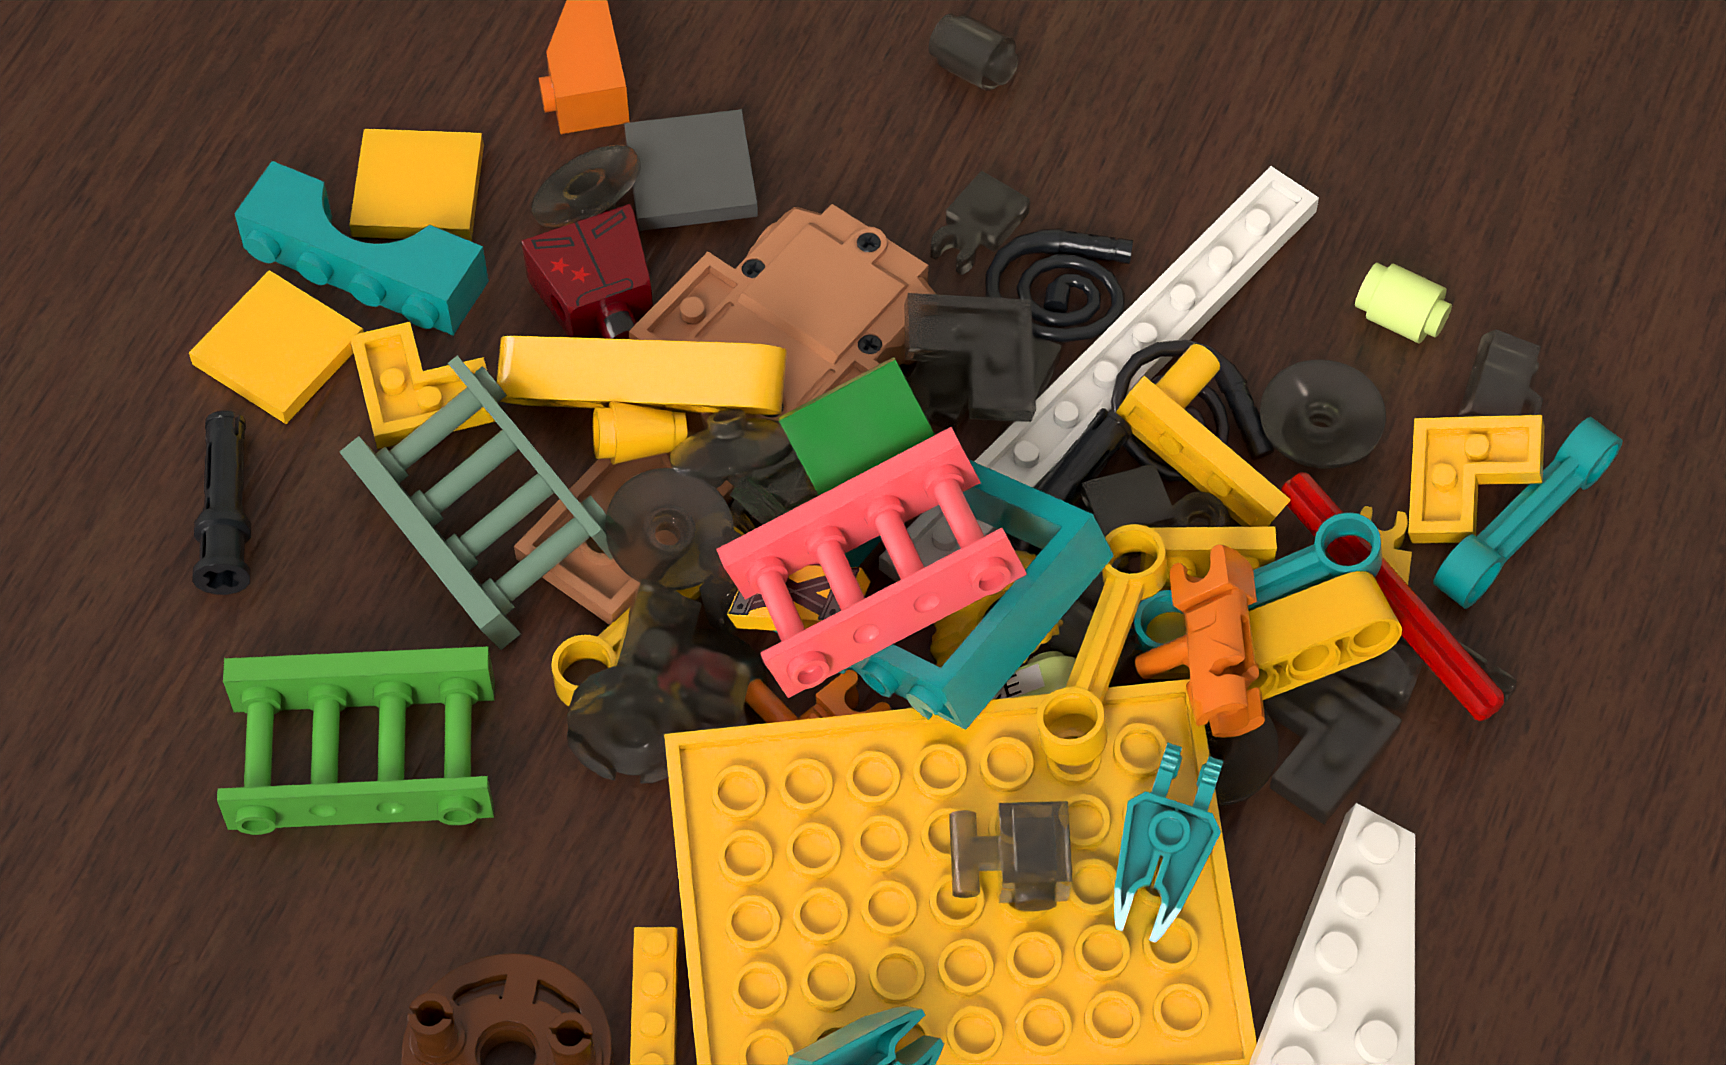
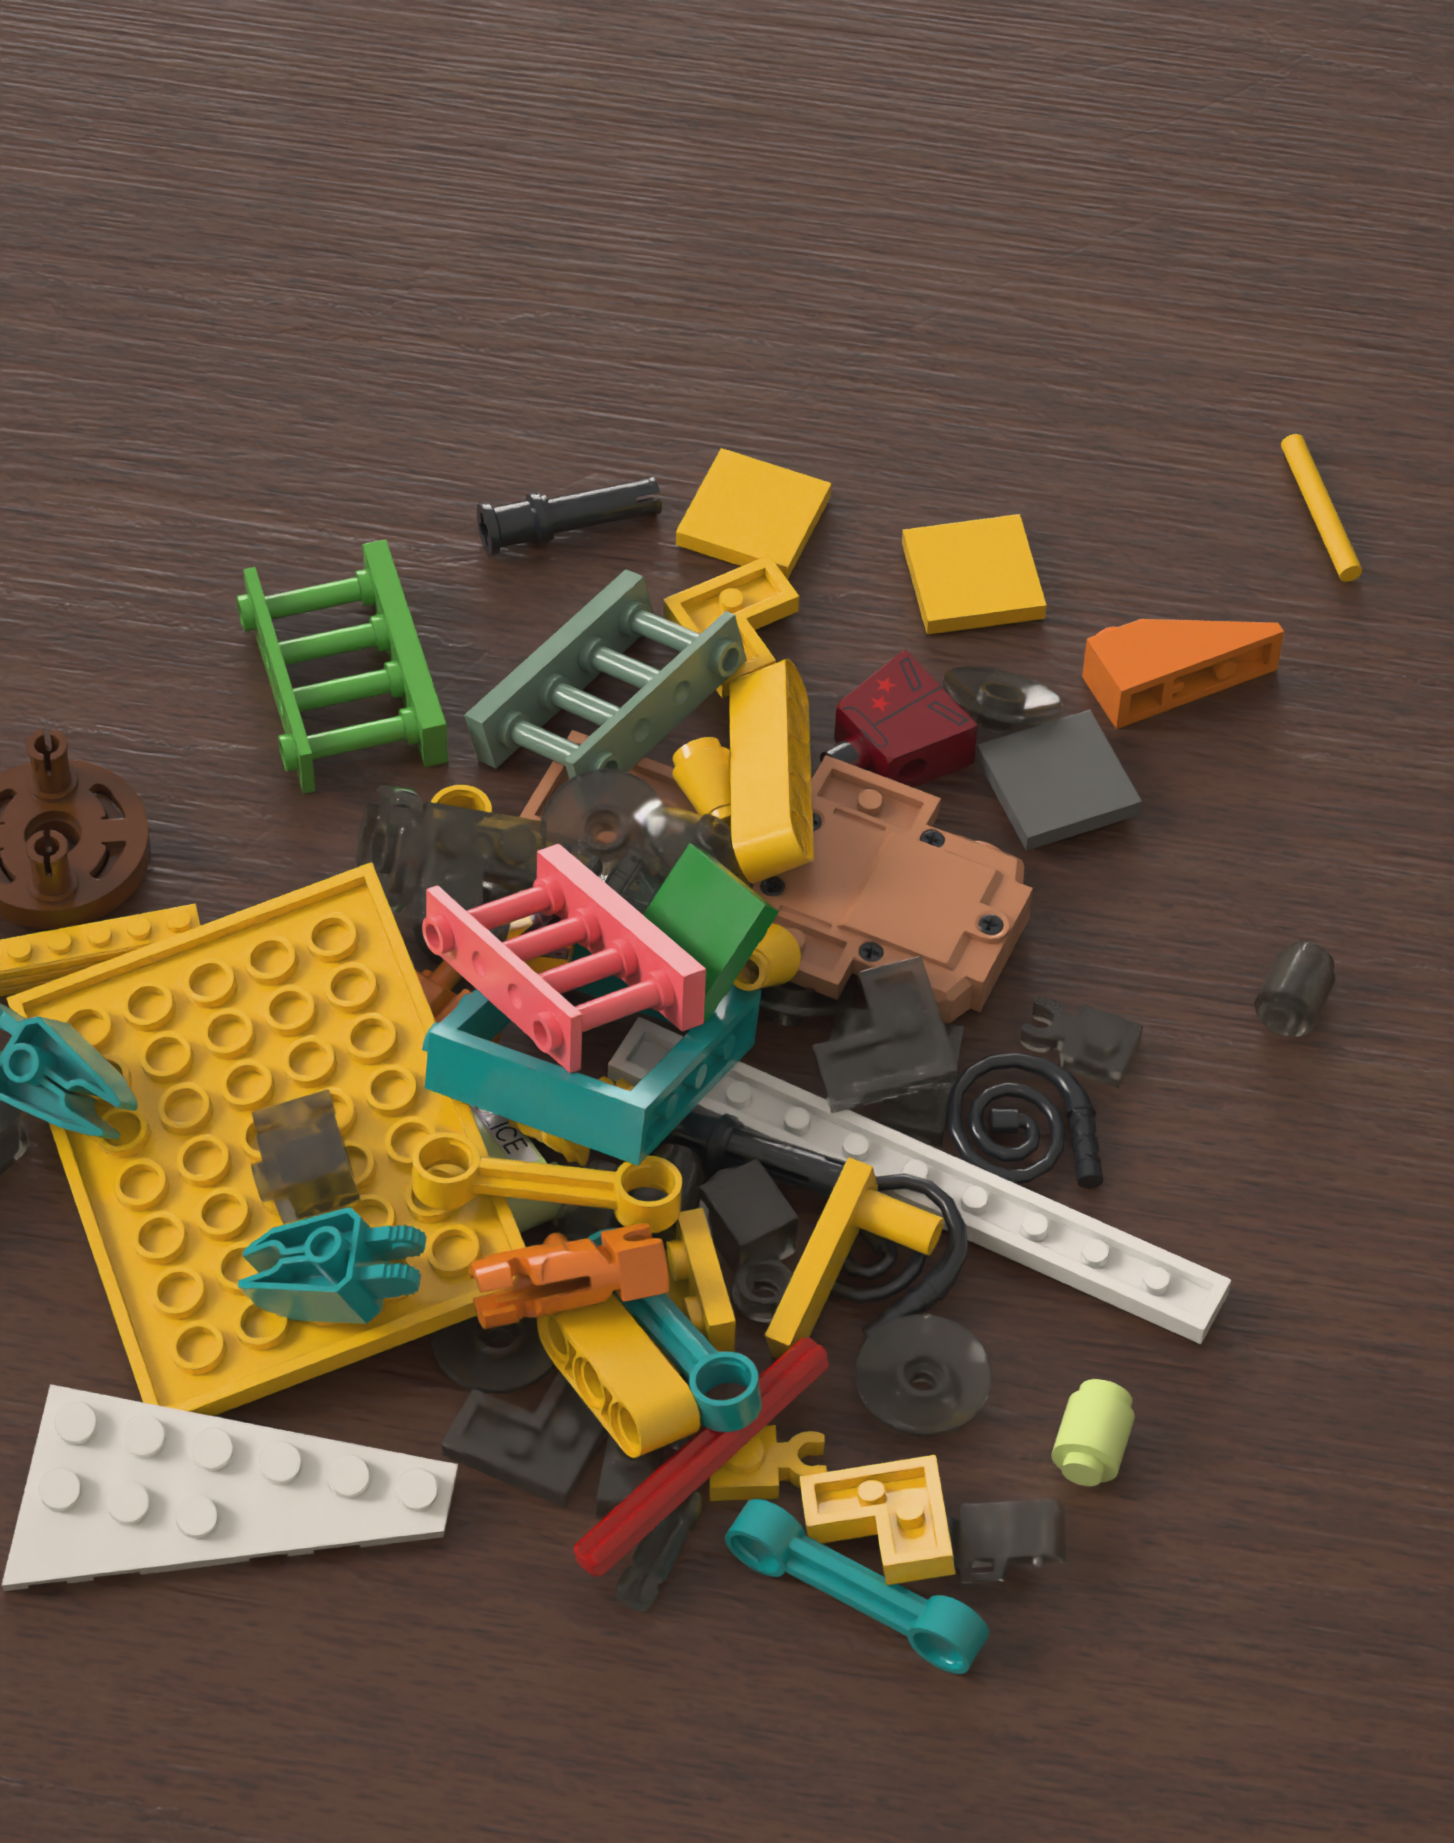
camera: 75 degrees right, 5 degrees down
teal arch [234,161,489,335] -> none

